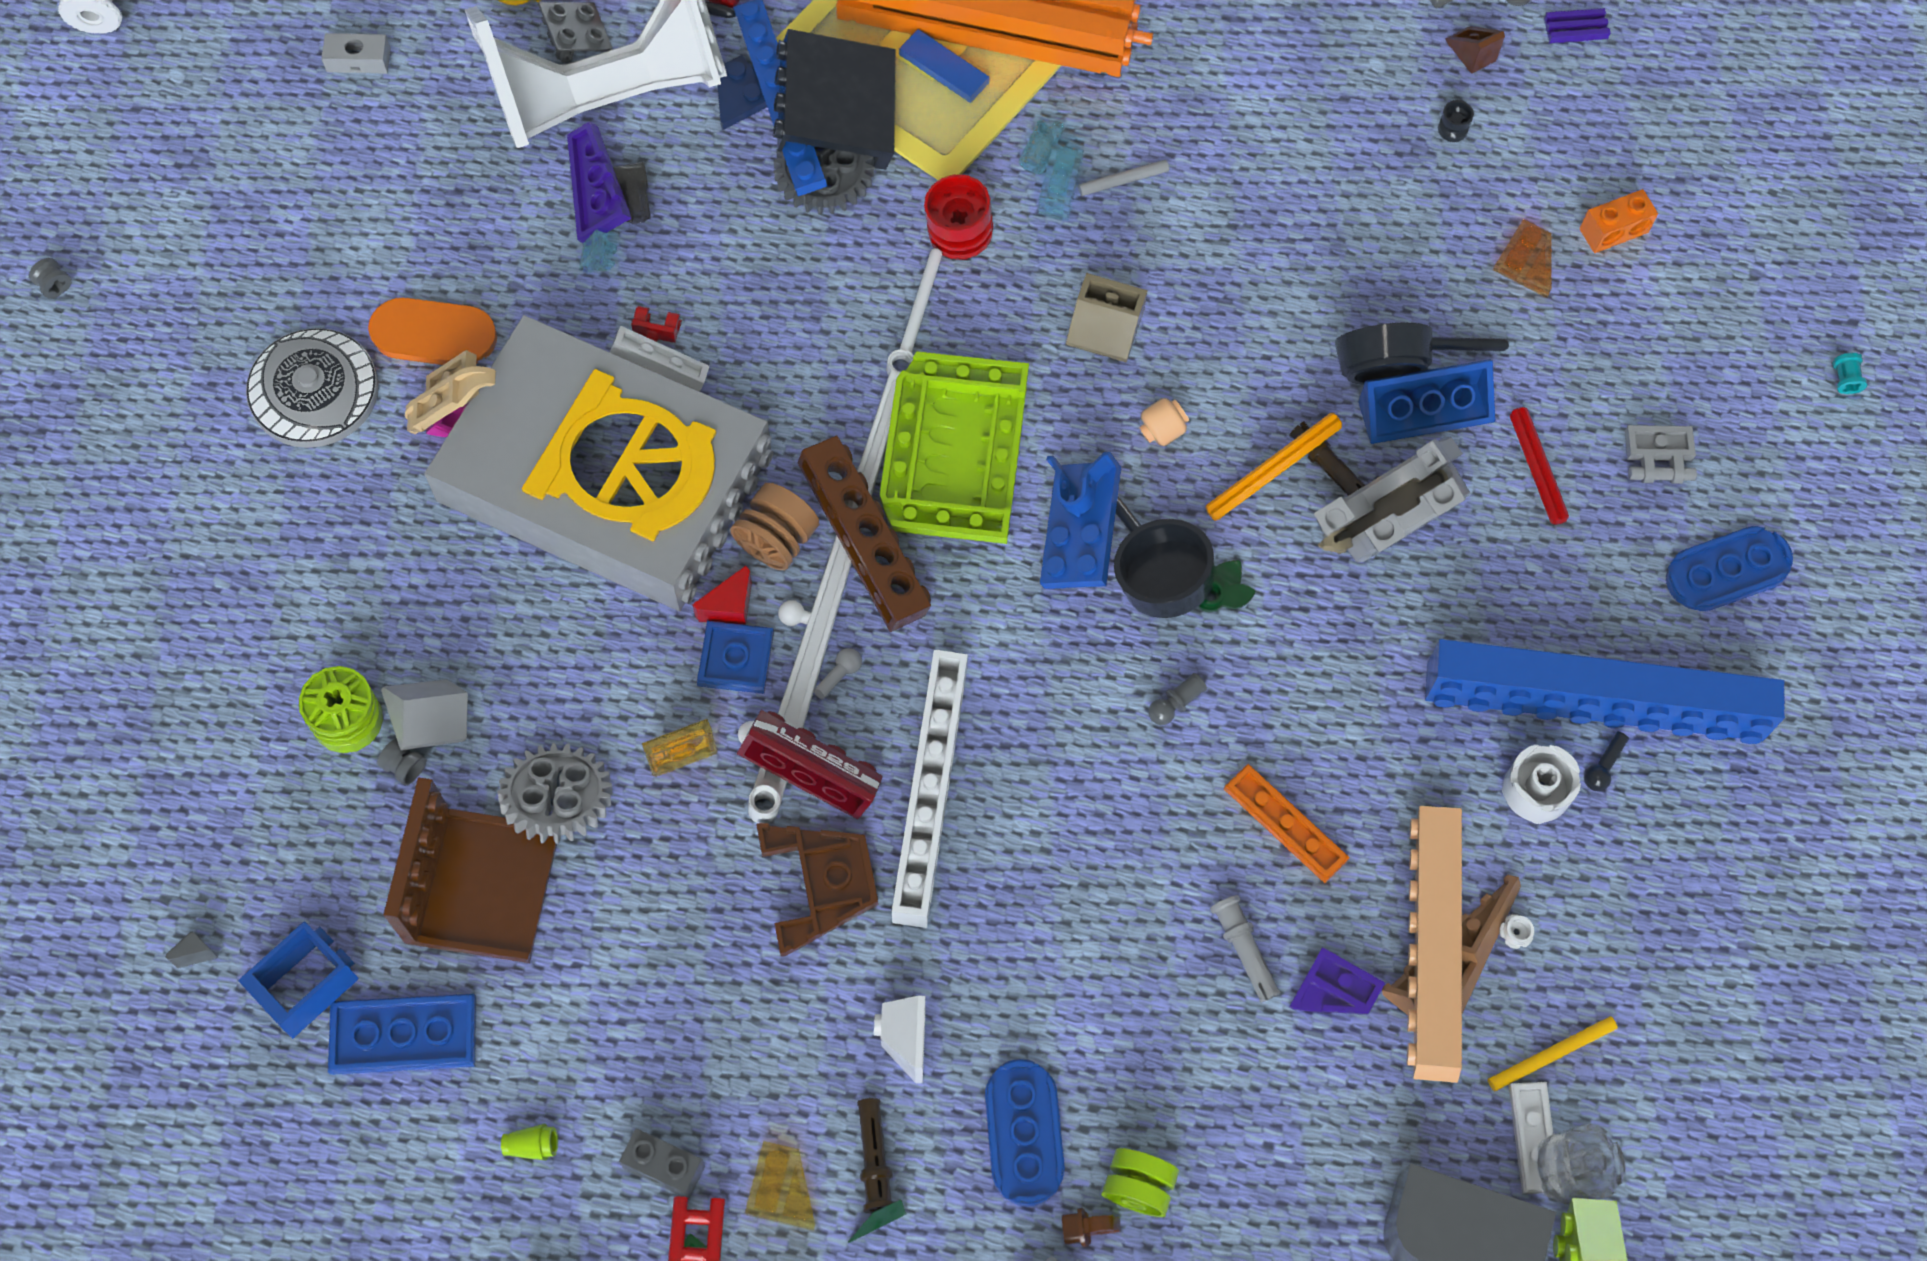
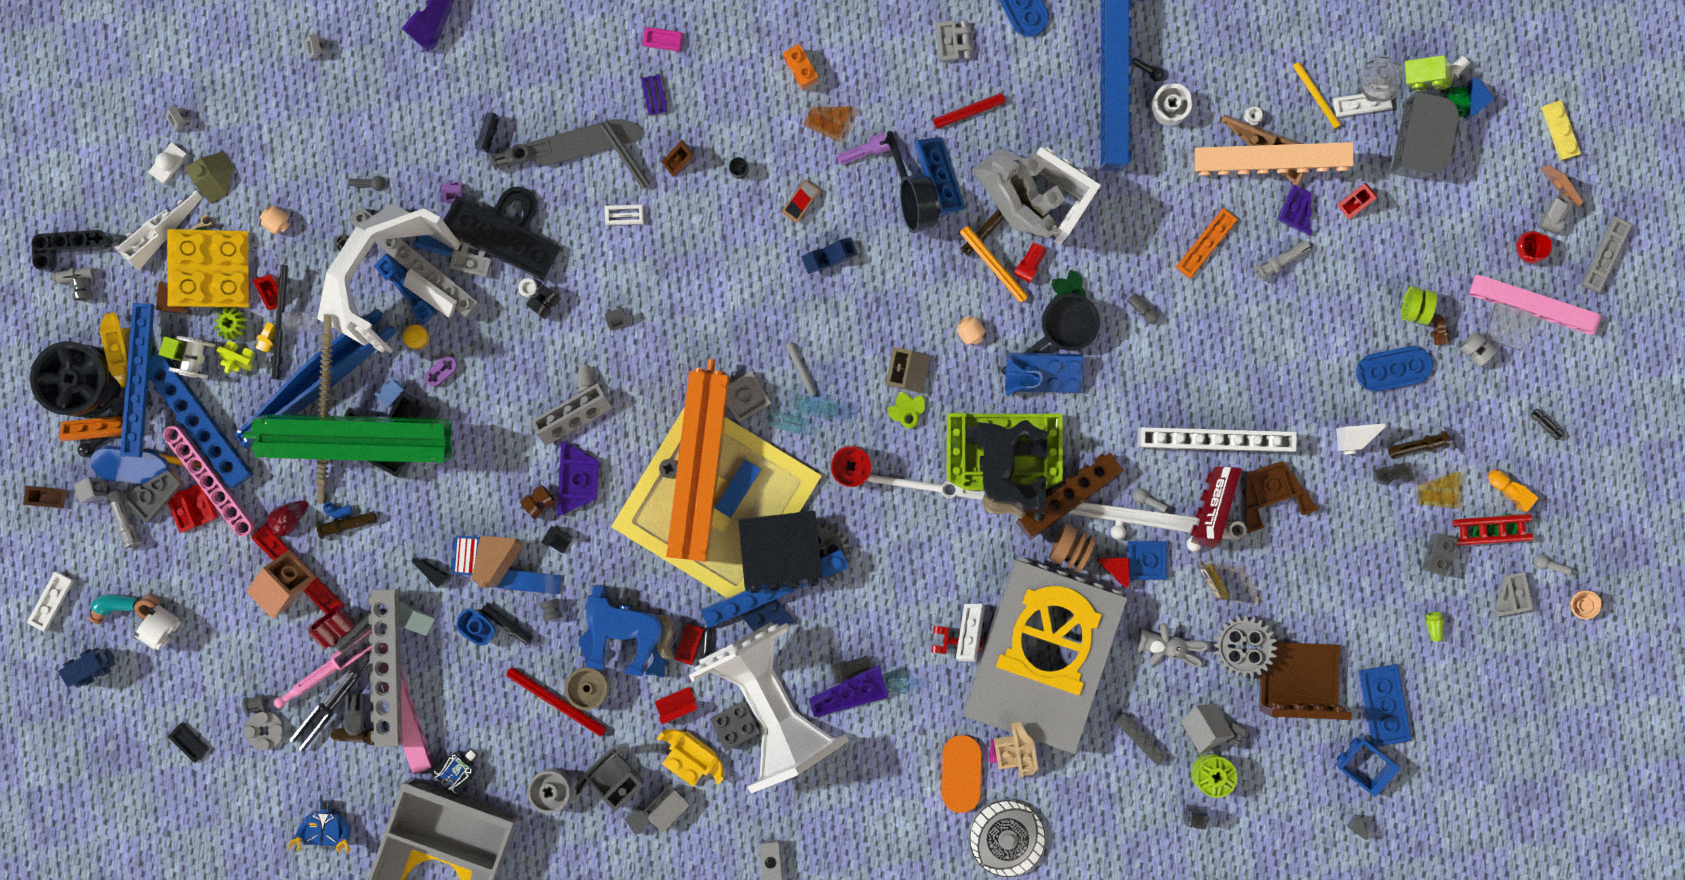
camera: 90 degrees left, 20 degrees up
none -> dark pink tile [642,27,683,52]
none -> light grey plate [727,371,772,423]
none -> slope [781,180,820,223]
none -> dark blue brick [801,237,858,274]
none -> medium lavender piece [837,132,891,165]
none -> lime plate [887,391,925,428]
none -> black piece [966,420,1048,519]
none -> red piece [1013,242,1047,283]
none -> white bracket [1036,147,1101,246]
none -> dark grey piece [1114,713,1166,766]
none -> light grey animal [1137,623,1208,667]
none -> clear smoke leg [1184,804,1208,830]
none -> red slope [1337,182,1378,219]
none -> clear smoke leg [1373,462,1415,484]

